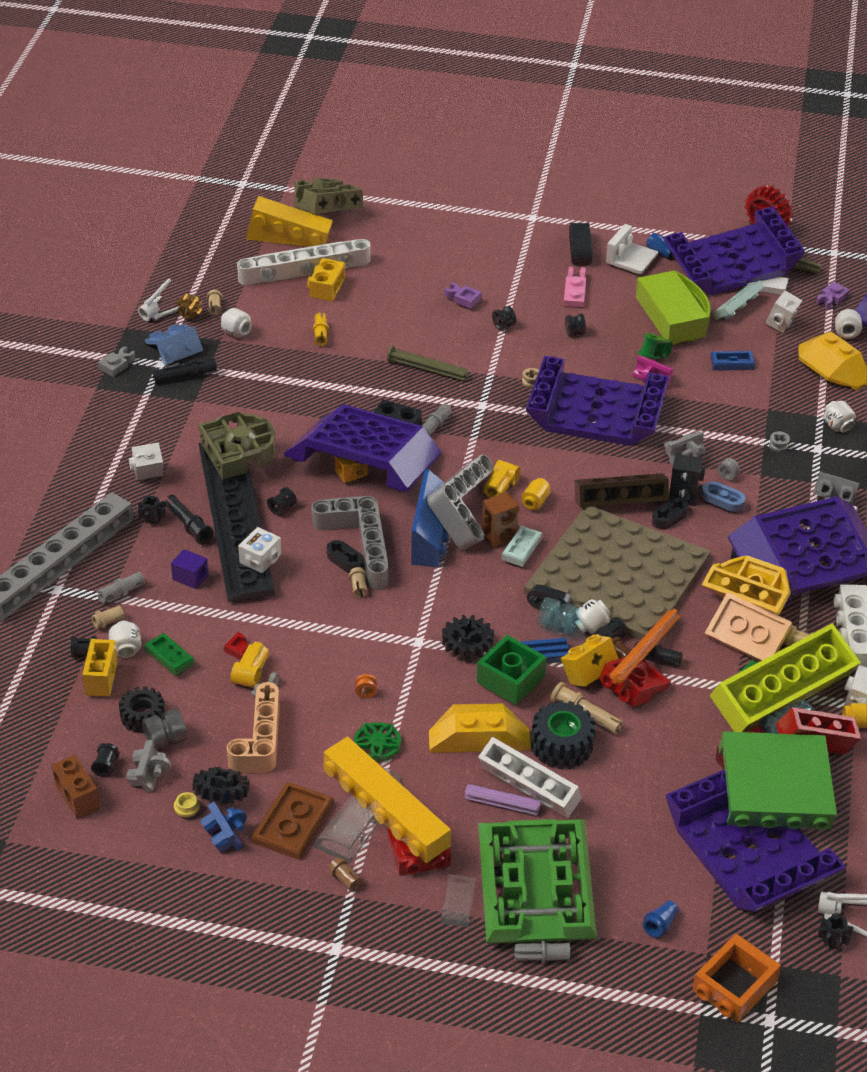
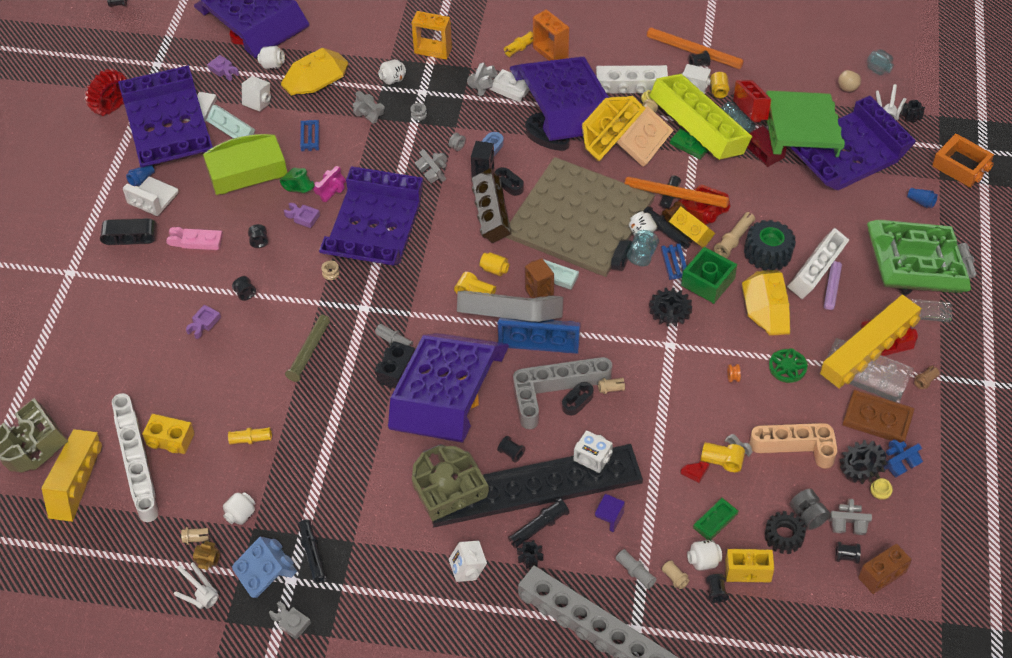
camera: 90 degrees left, 10 degrees up
none -> medium lavender plate [284,203,320,228]
none -> light grey hips [353,91,385,123]

